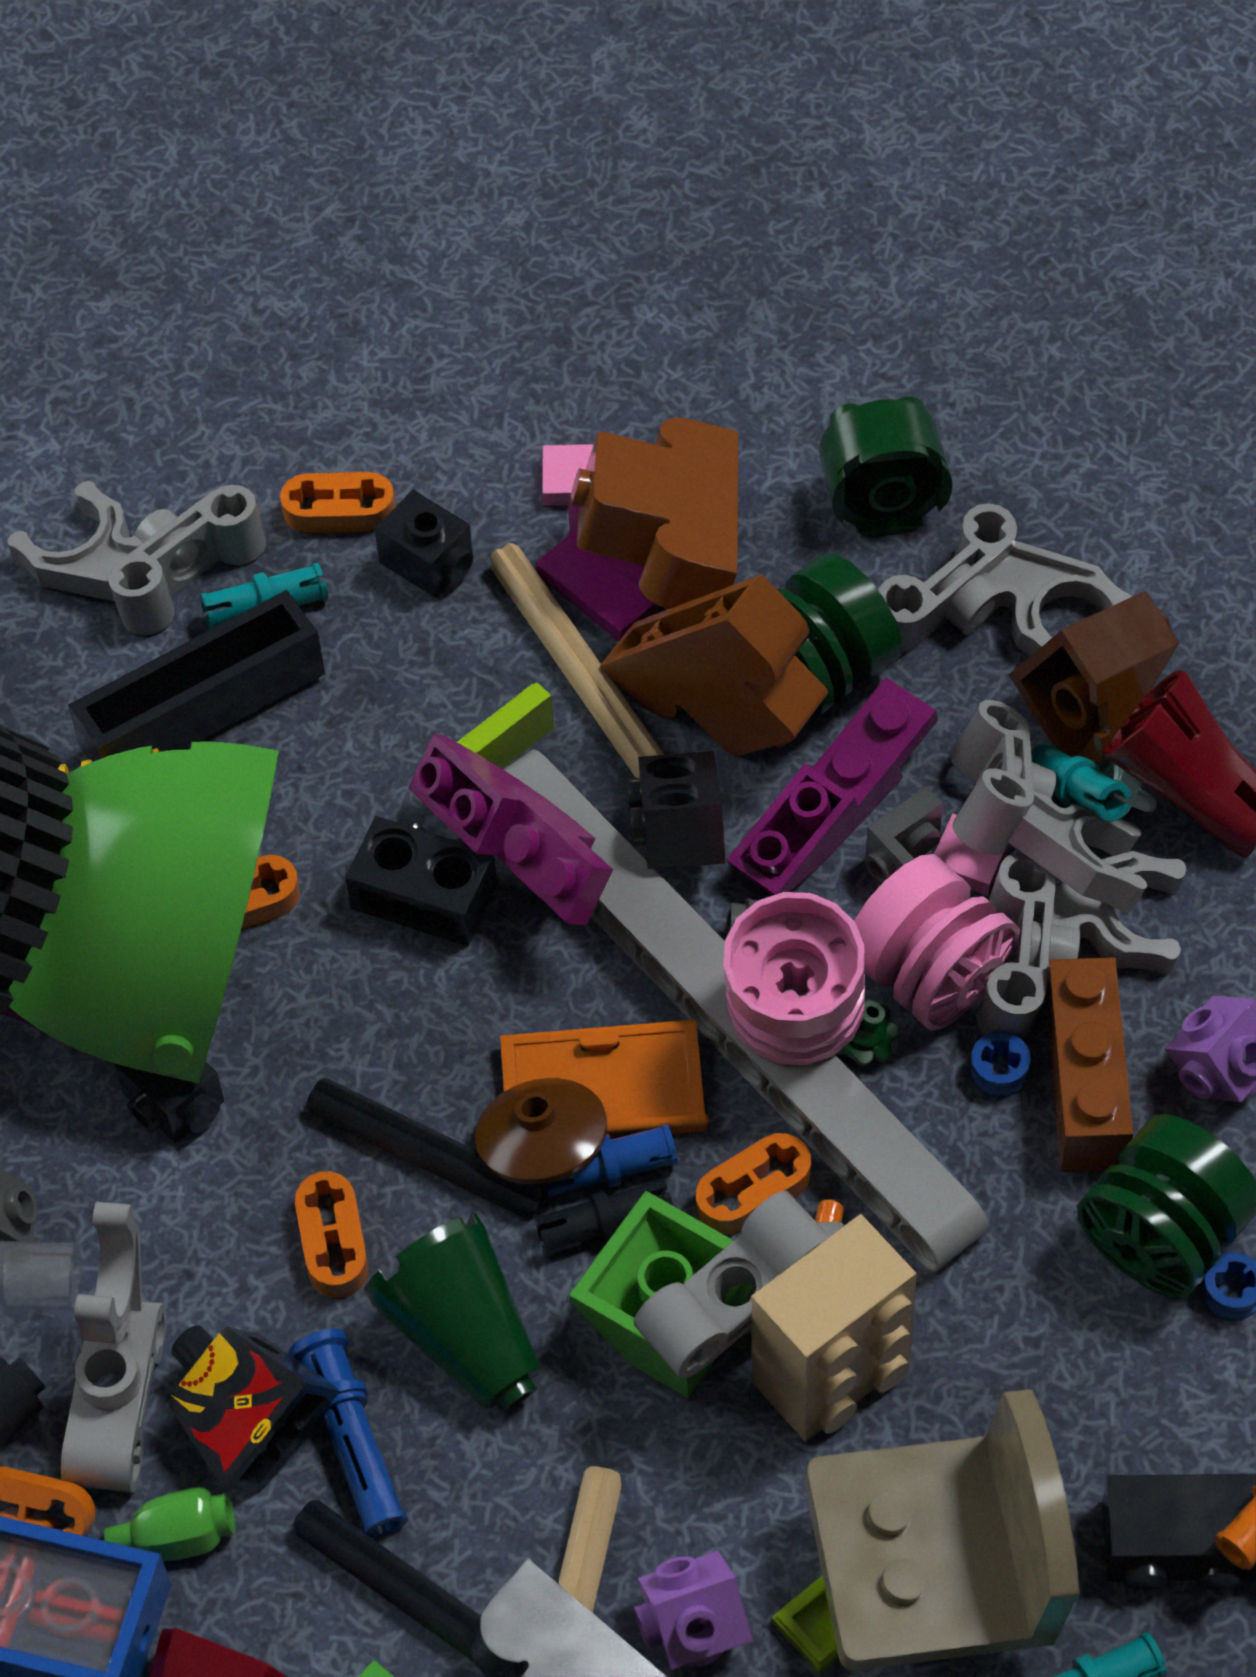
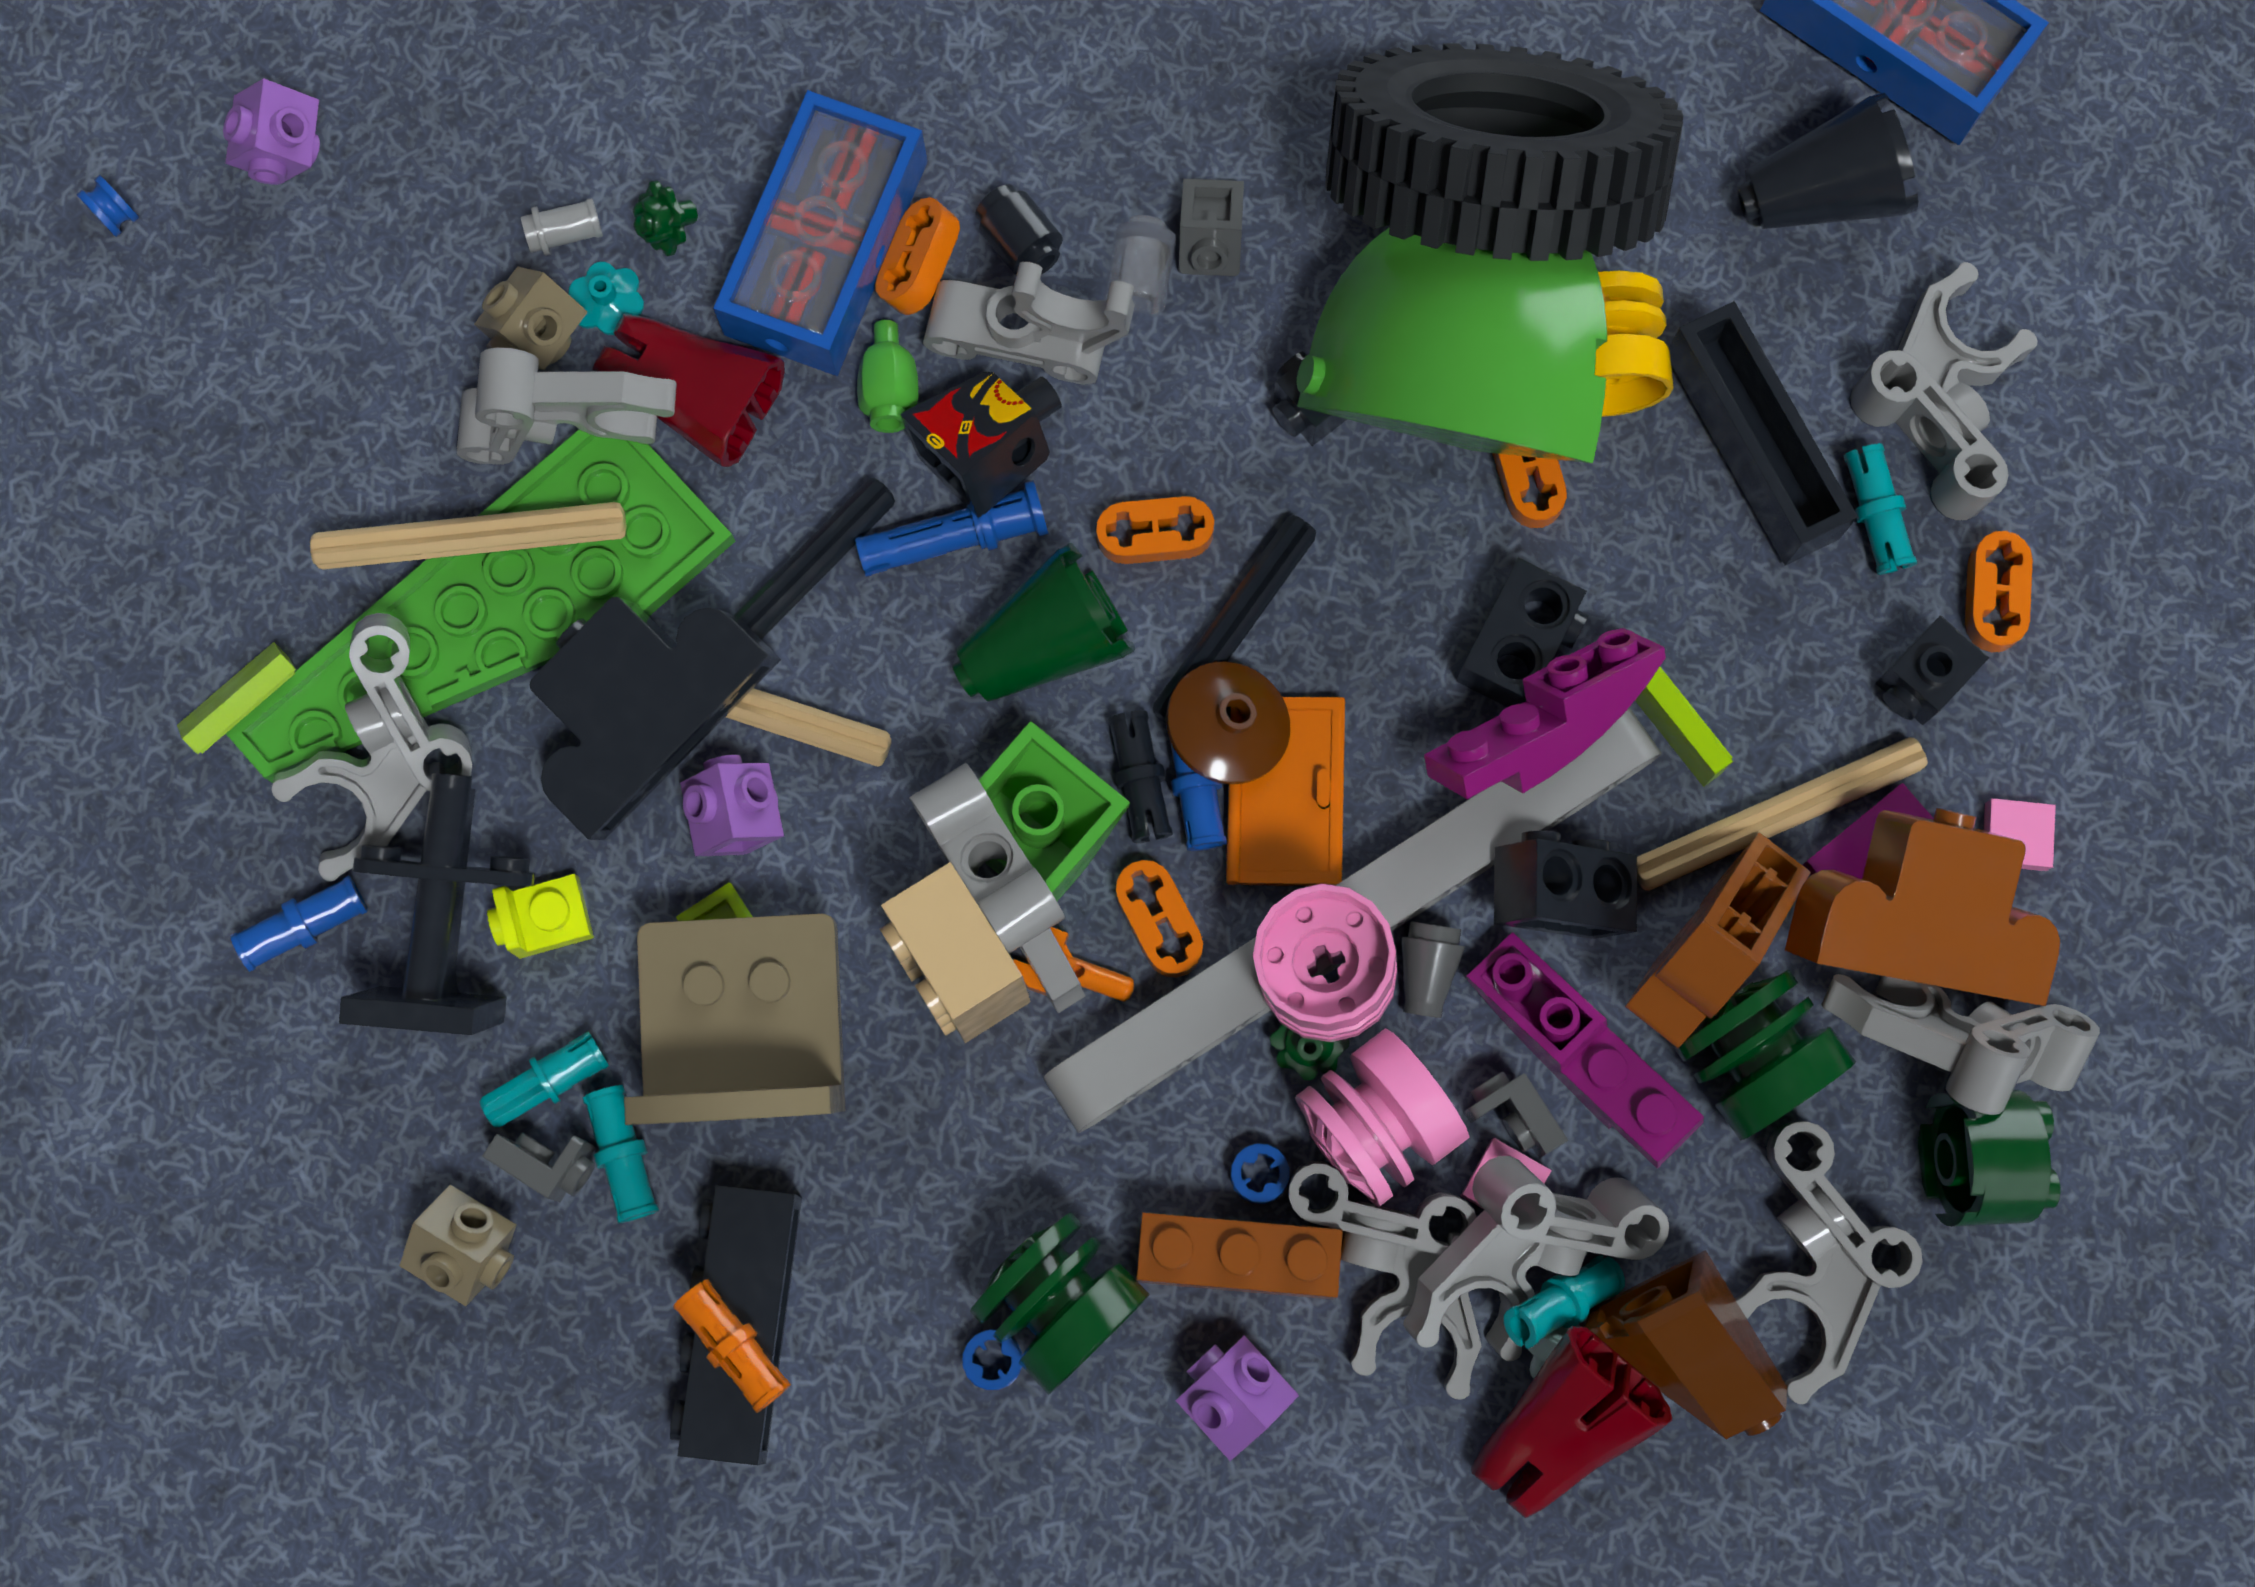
camera: 95 degrees right, 20 degrees up
none -> light grey piece [1821,974,2100,1115]

